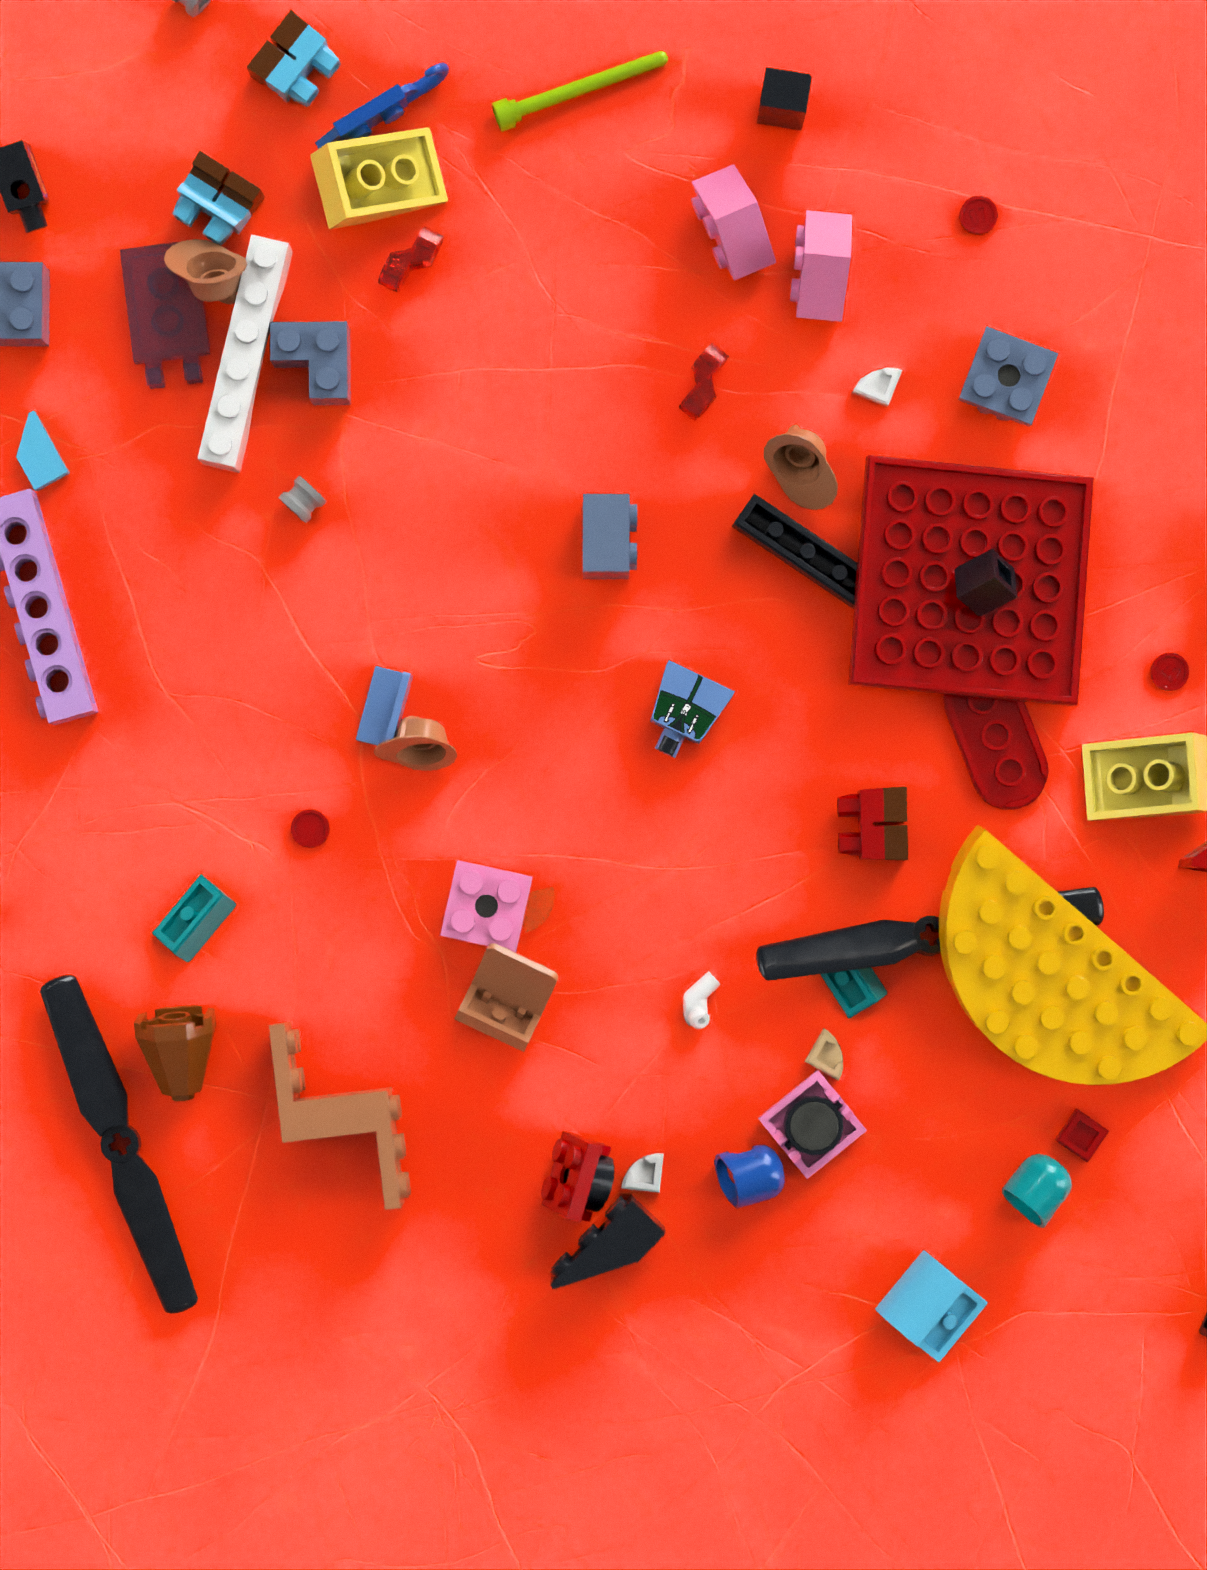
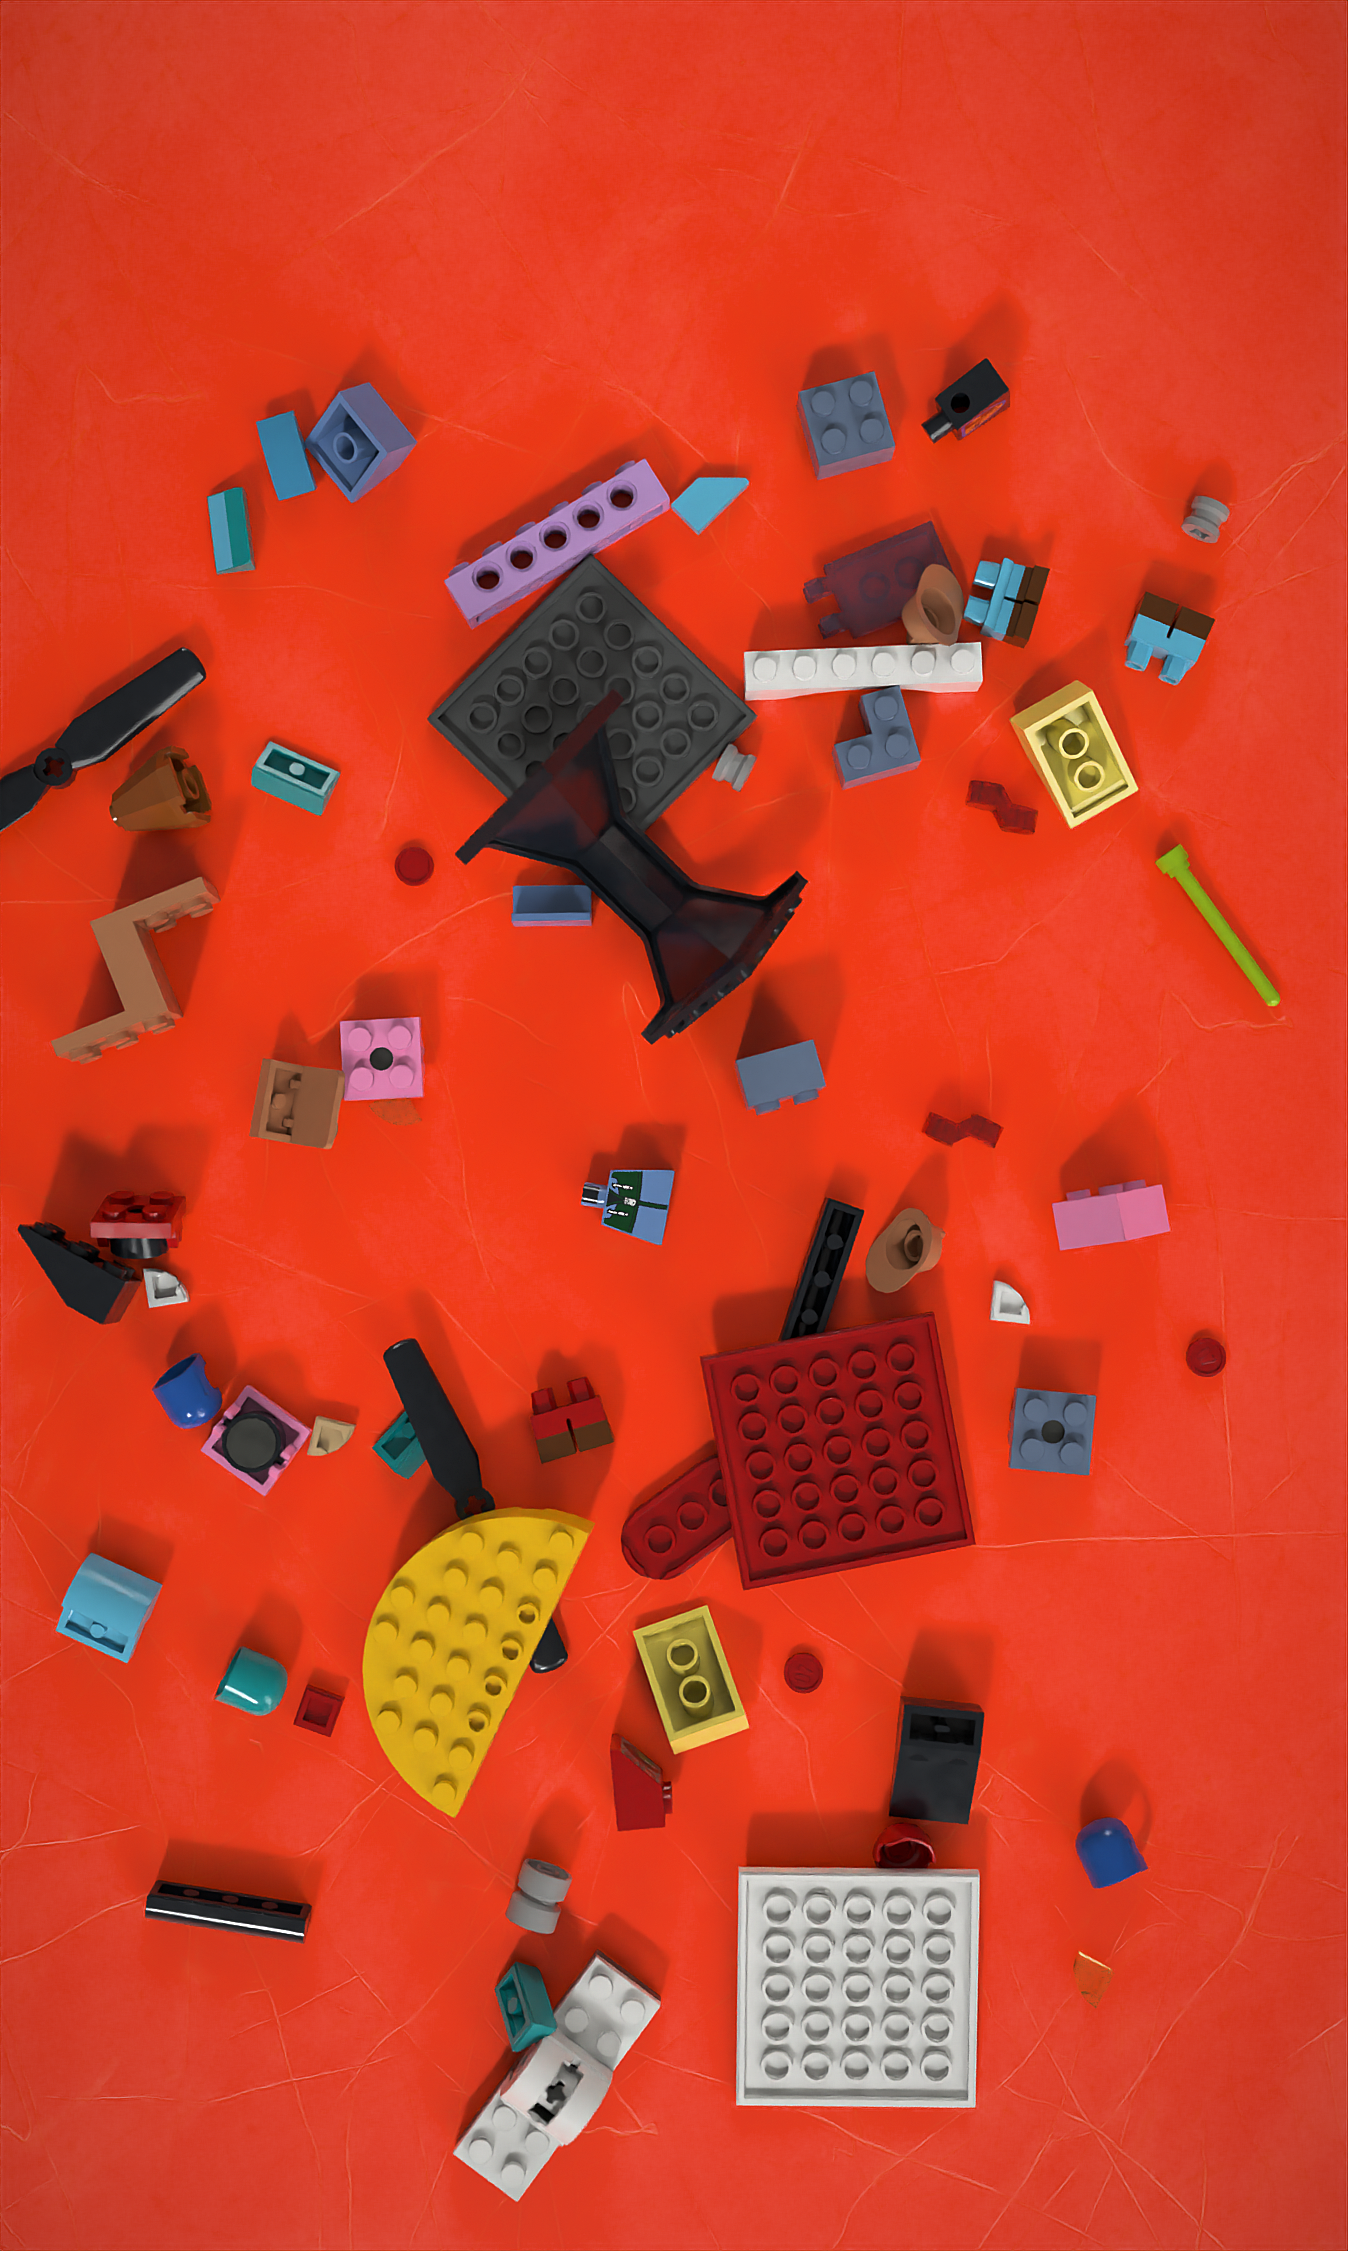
camera: 75 degrees right, 0 degrees up
blue plate [315,62,449,149] -> none
nougat piece [374,715,457,771] -> none
white arm [683,971,721,1029] -> none
bright pink brick [691,164,777,281] -> none
black panel [757,67,812,131] -> none
black panel [954,549,1017,616] -> none
none -> dark grey tile [427,554,758,833]
none -> black panel [454,688,808,1045]

